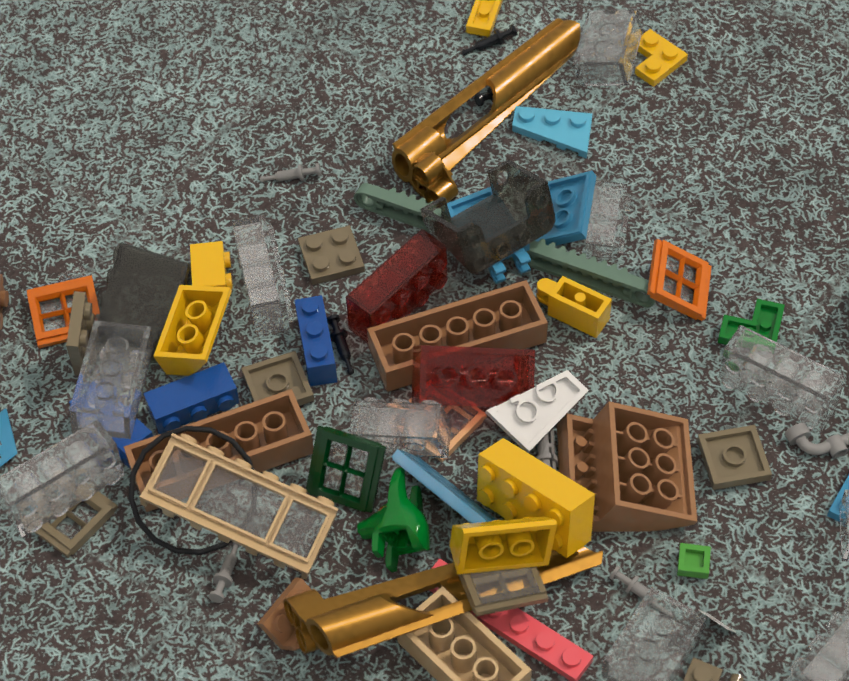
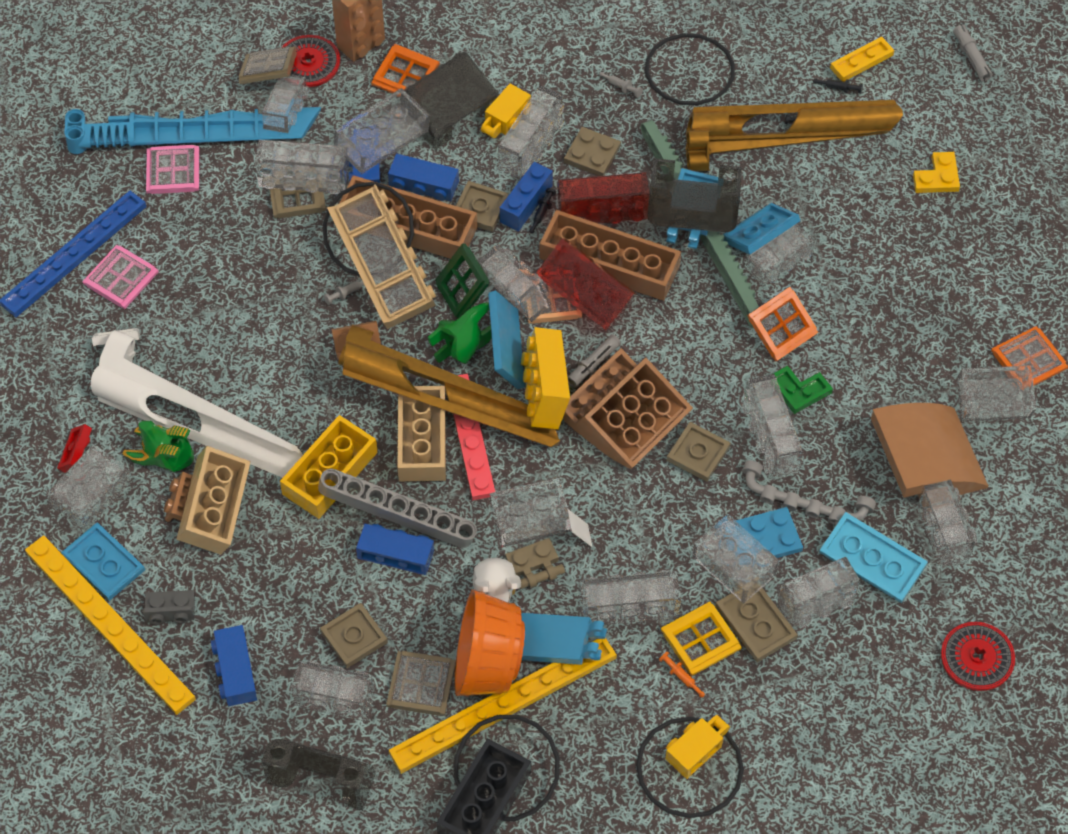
camera: 40 degrees right, 5 degrees up
dark tan plate [66,291,97,376] -> none
yellow slope [153,285,232,376] -> none
yellow slope [449,516,557,575] -> none
piece [454,564,548,616] -> none
white wing [485,370,589,453] -> none
medium azure wing [512,106,592,159] -> none
yellow brick [536,276,612,338] -> none
clear brick [573,9,643,86] -> none
light grey piece [609,565,675,615] -> none
bright green plate [677,543,711,579] -> none
none -> black piece [645,33,735,105]

